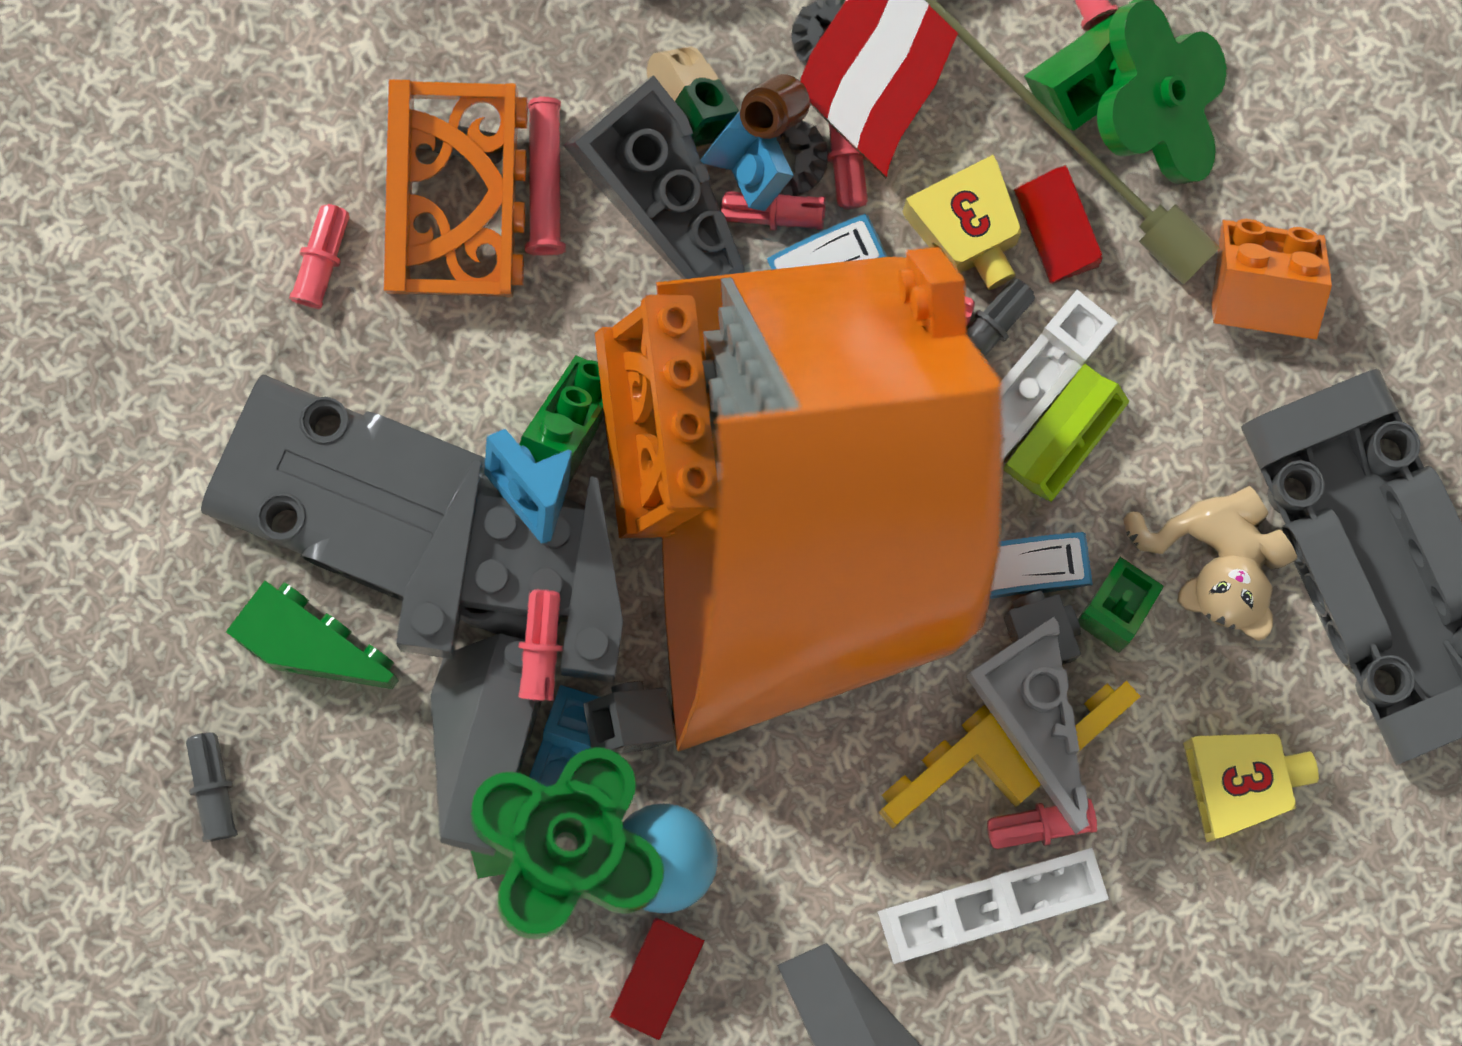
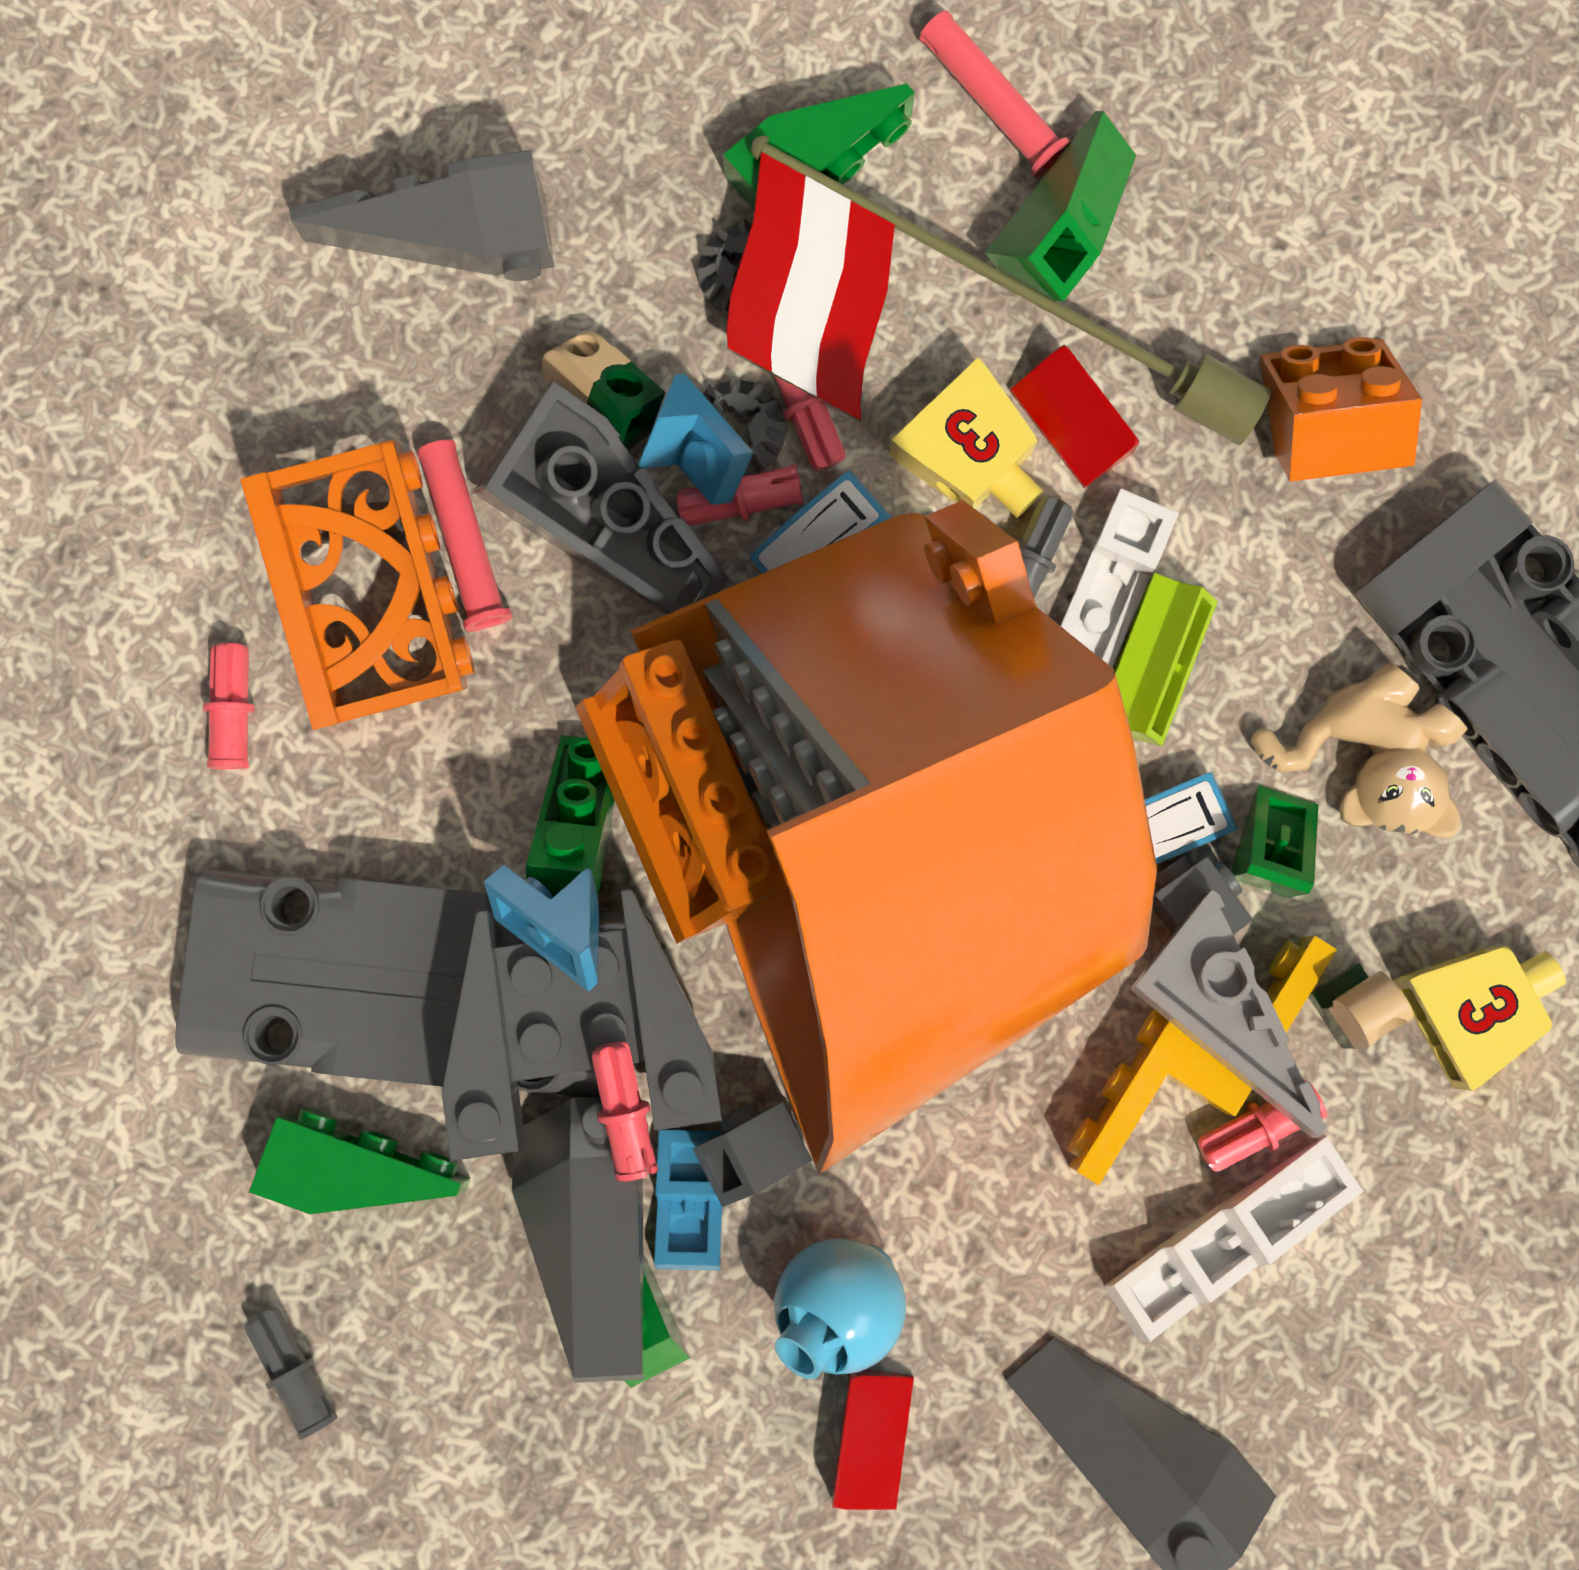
camera: 10 degrees left, 5 degrees up
green plant [470,748,664,939] -> none
reddish brown brick [740,74,810,139] -> none
green plant [1097,1,1227,184] -> none
none -> tan leg [1308,963,1414,1049]

